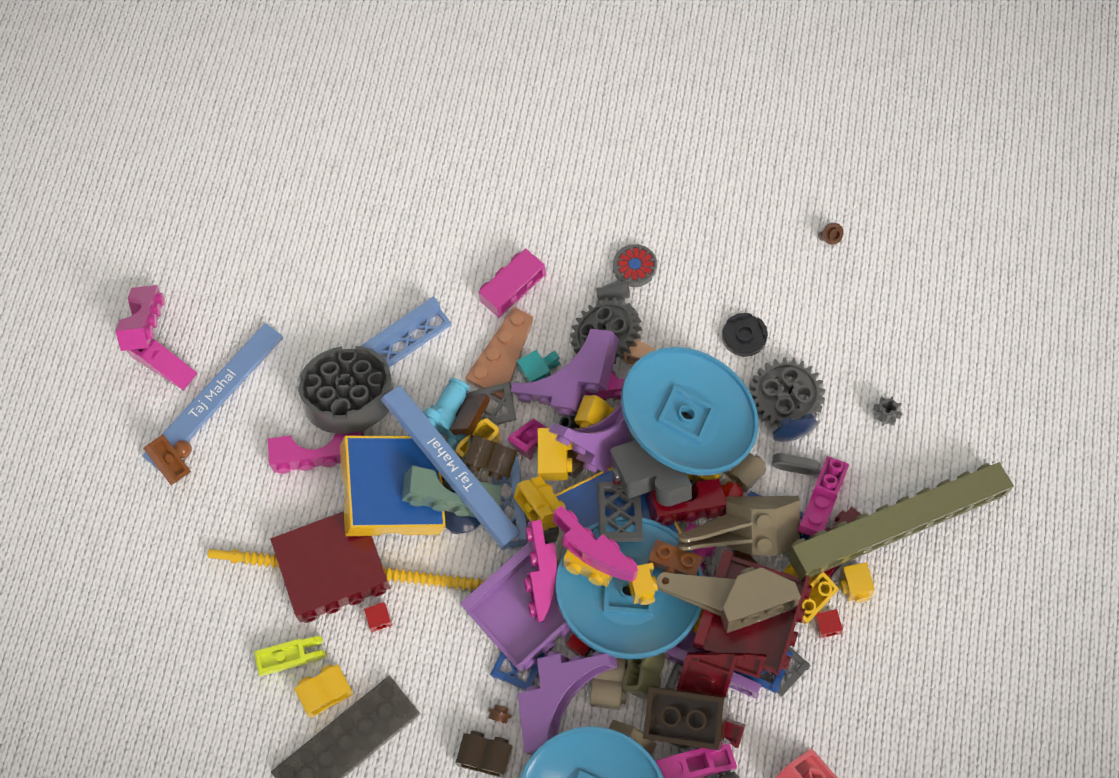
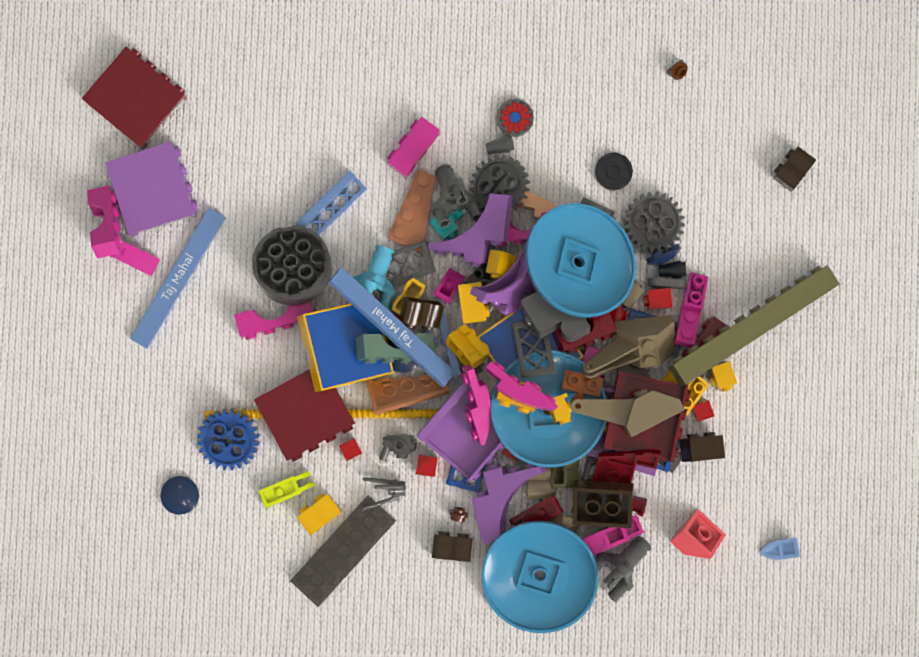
camera: 20 degrees left, 20 degrees up
dark orange plate [143,434,192,485] -> none
reddish brown tile [450,394,490,435] -> none
dark grey gear [873,396,903,426] -> none
none -> dark red panel [81,47,187,150]
none -> medium lavender panel [105,141,199,237]
none -> dark blue dish [160,476,200,515]
none -> blue gear [197,408,260,471]
none -> dark grey plant [361,477,406,511]
none -> nougat wing [366,375,450,415]
none -> dark grey piece [379,434,417,461]
none -> red brick [416,455,438,477]
none -> dark grey wheel [431,164,482,228]
none -> dark red plate [509,494,563,526]
none -> red brick [643,288,673,311]
none -> black cone [659,260,687,279]
none -> dark brown brick [680,432,725,462]
none -> dark brown brick [773,146,816,192]

